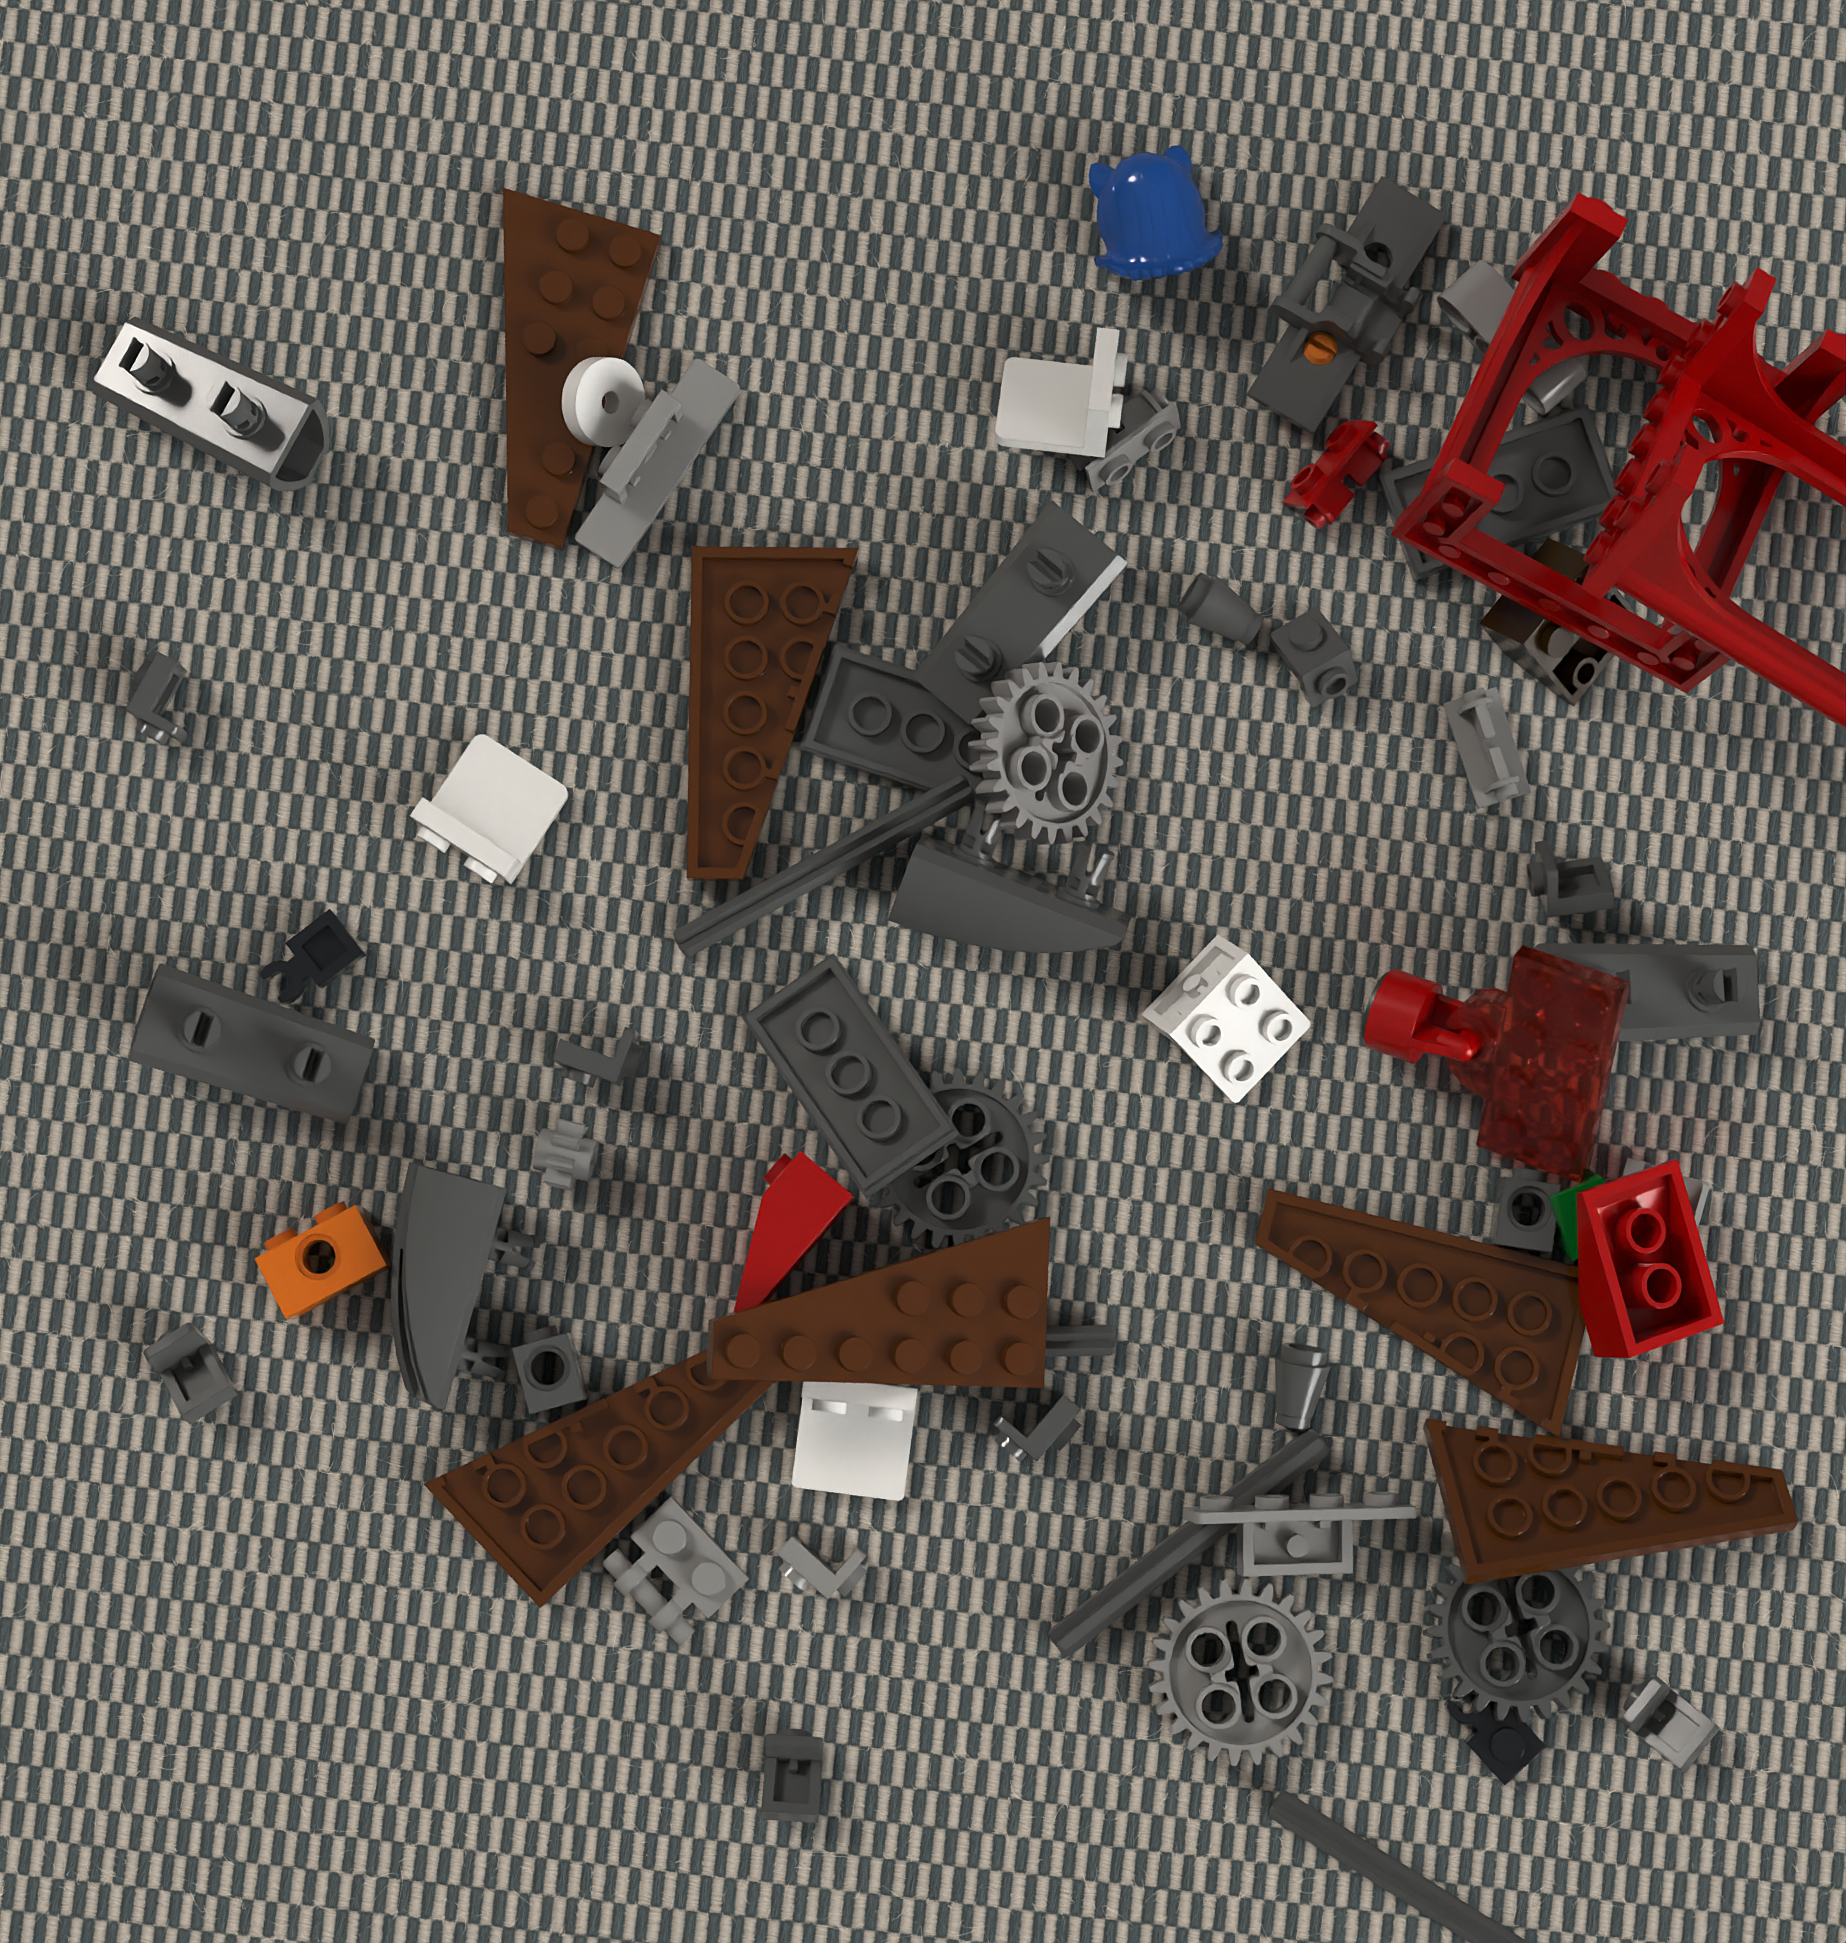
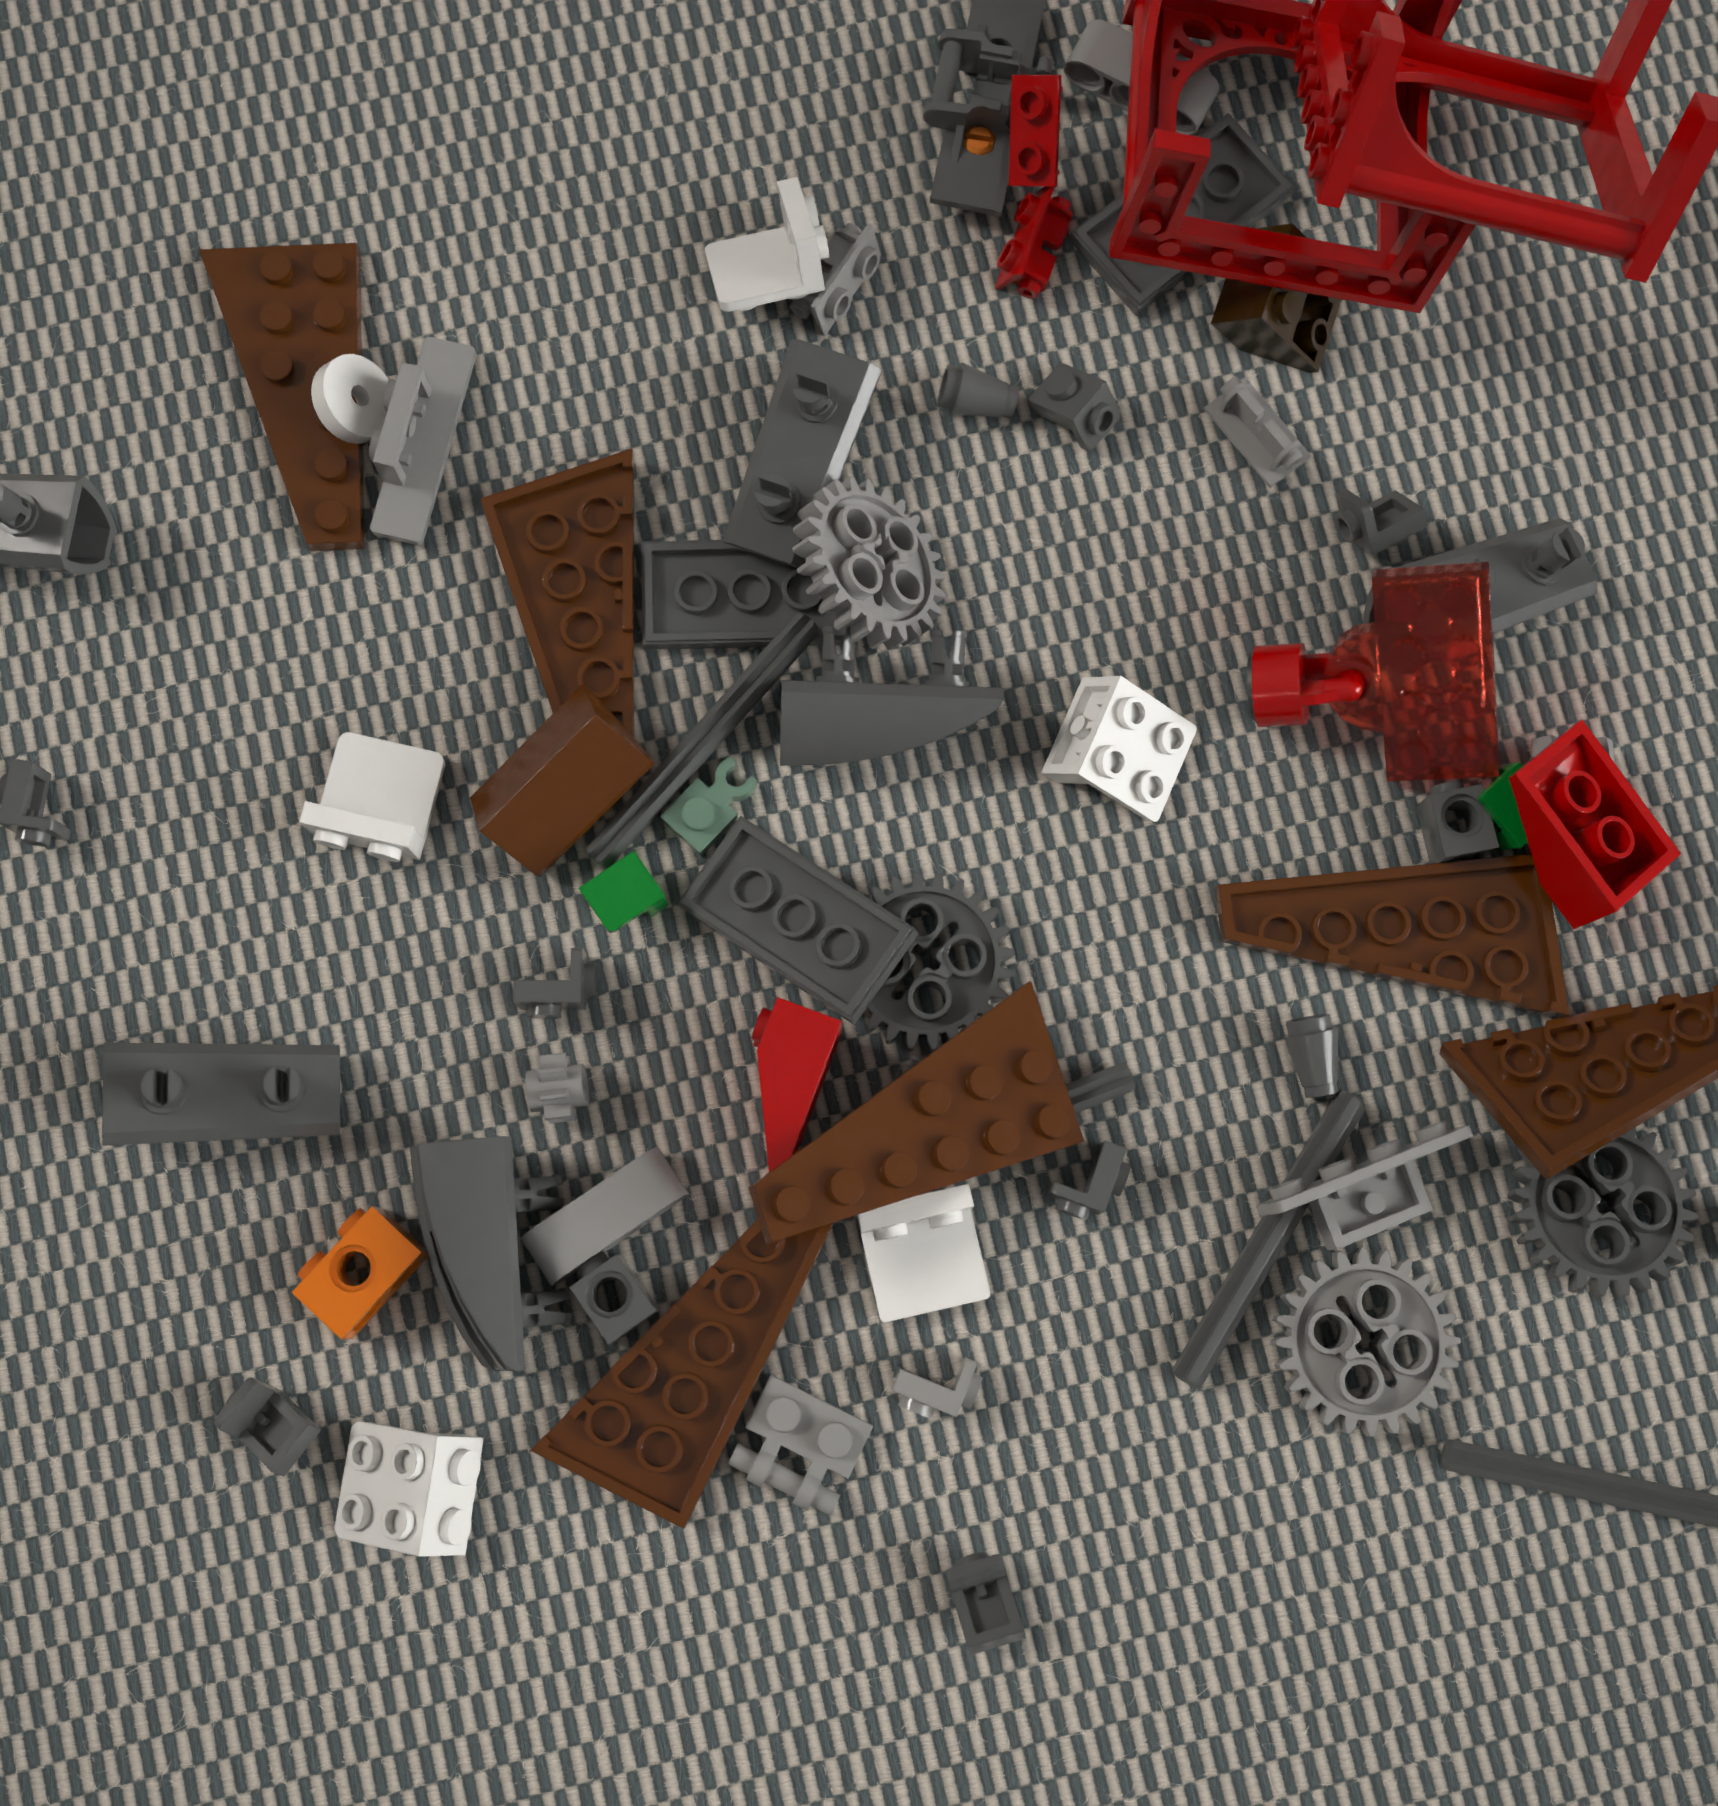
camera: 25 degrees left, 5 degrees down
black plate [260,909,366,1005] -> none
blue hair [1089,145,1223,281] -> none
black plate [1444,1700,1547,1785] -> none
none -> white bracket [335,1421,484,1556]
none -> reddish brown slope [470,684,655,877]
none -> light grey beam [521,1147,689,1287]
none -> green panel [578,851,669,933]
none -> sand green plate [660,757,757,857]
none -> red hinge [1009,75,1063,187]

